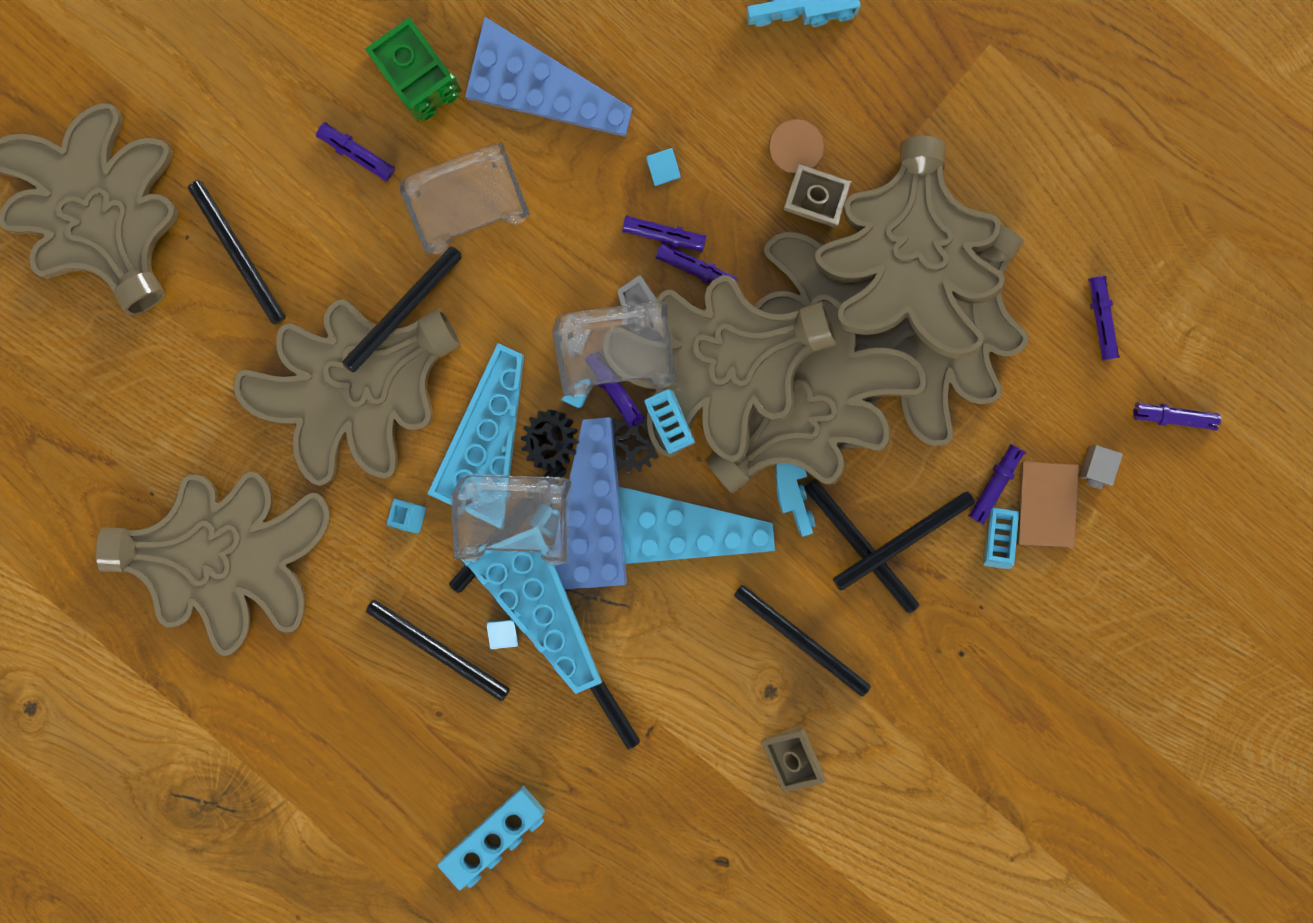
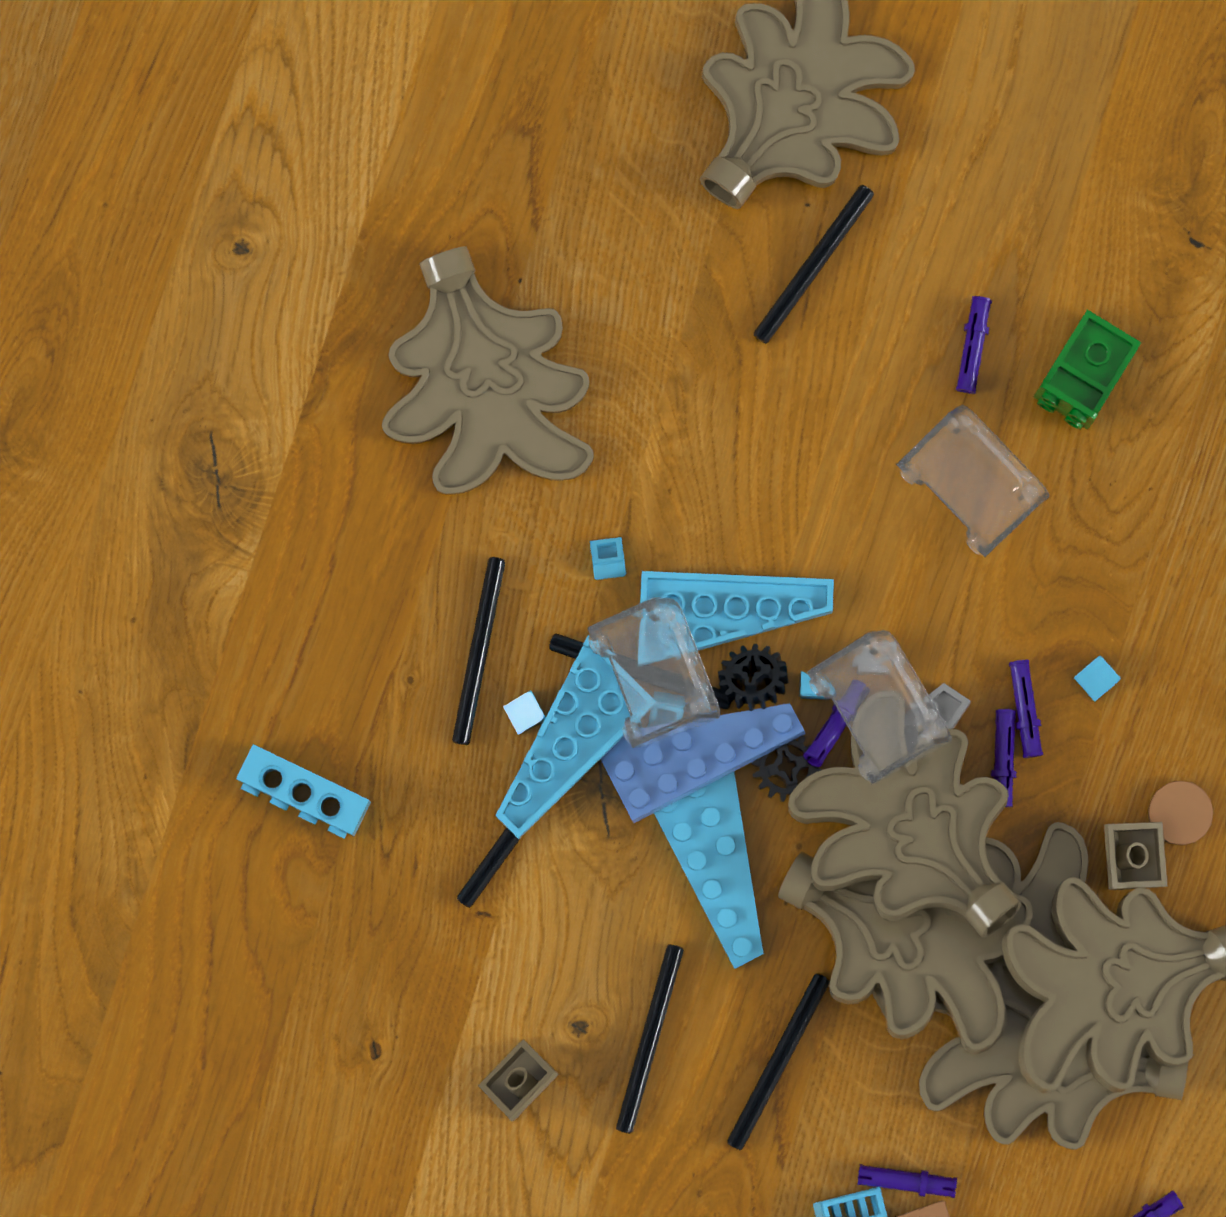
camera: 70 degrees right, 5 degrees down
dark tan plant [234,299,461,486] -> none
black axle [343,246,461,373] -> none
medium blue wing [465,17,633,137] -> none
medium azure slope [644,389,695,454] -> none
medium azure slope [775,464,816,537] -> none
black axle [833,491,975,591] -> none

